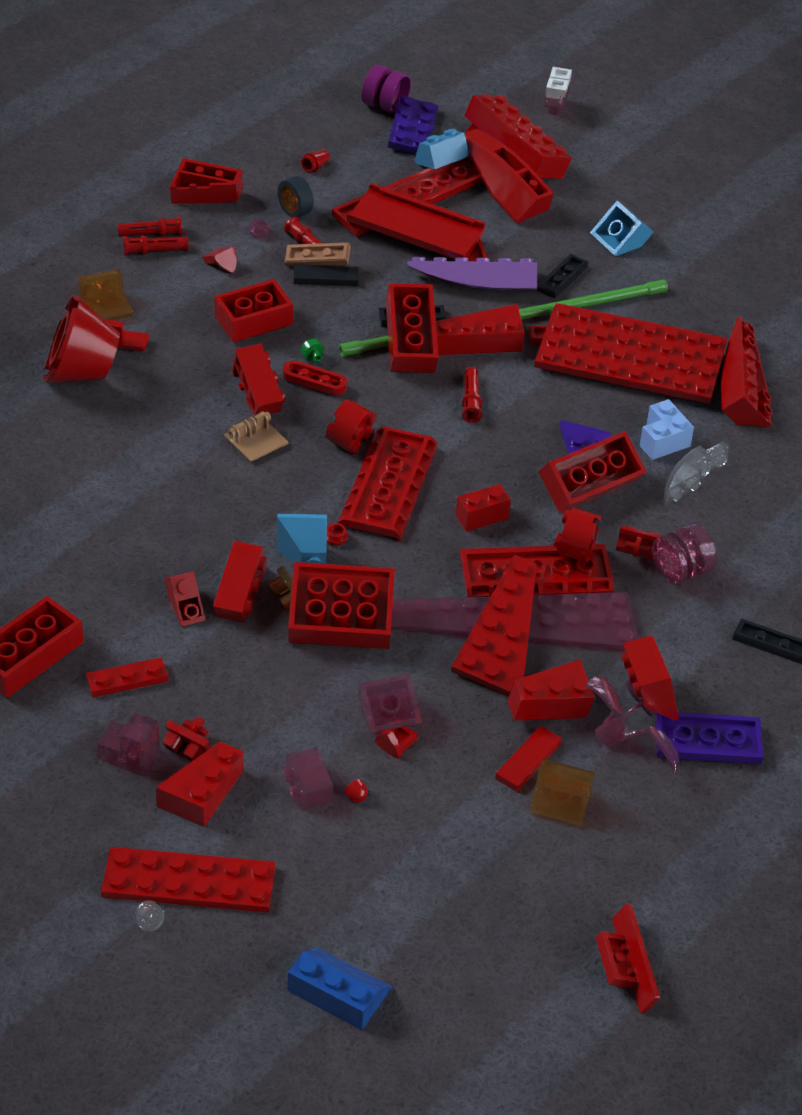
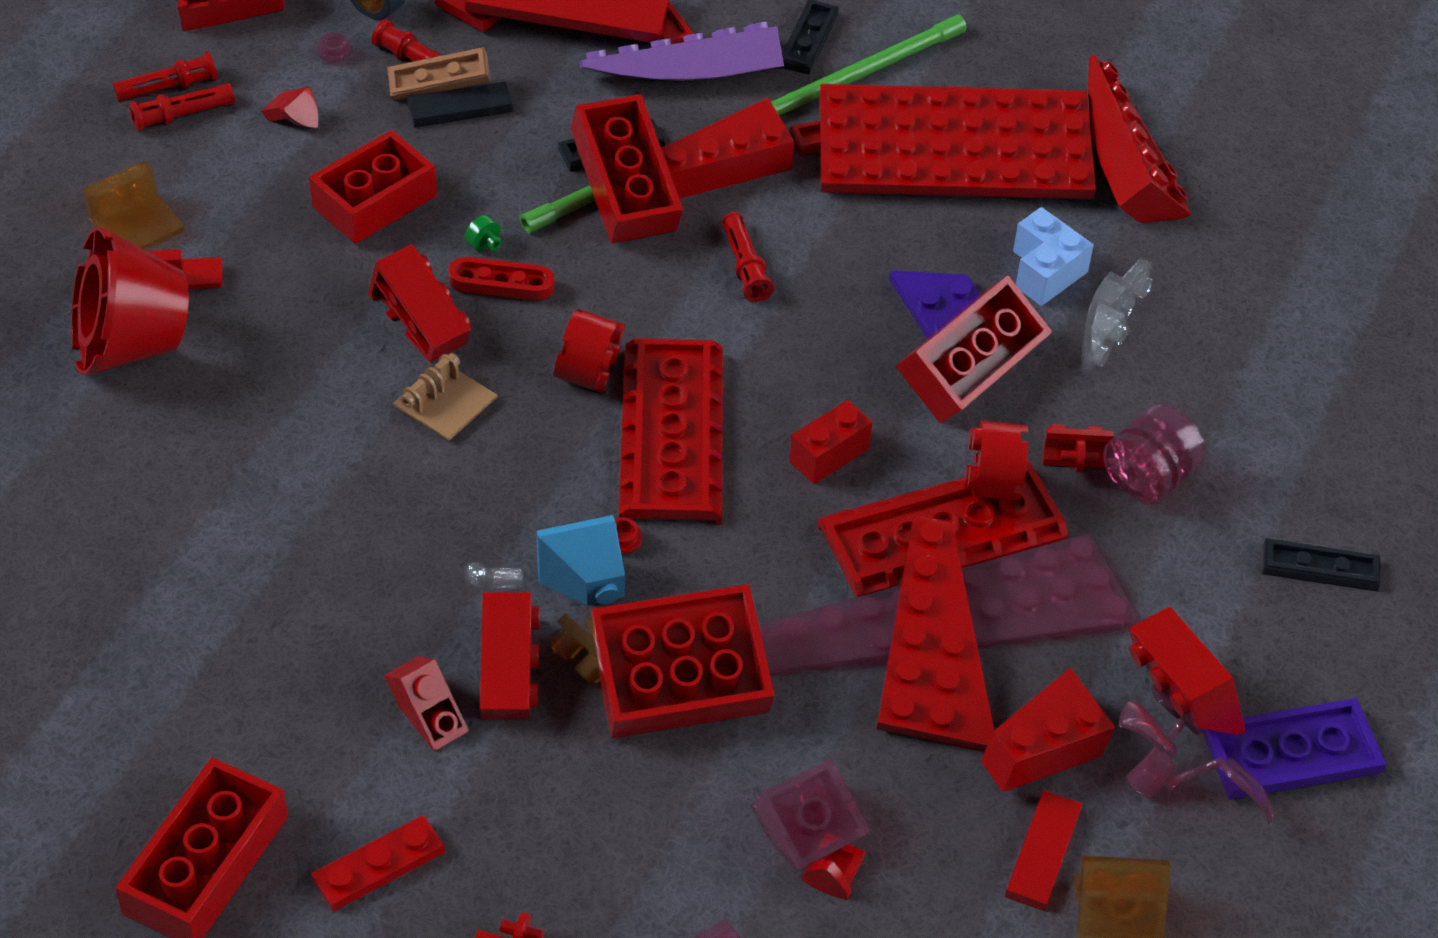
camera: 15 degrees left, 5 degrees up
none -> clear arm [464,562,523,590]

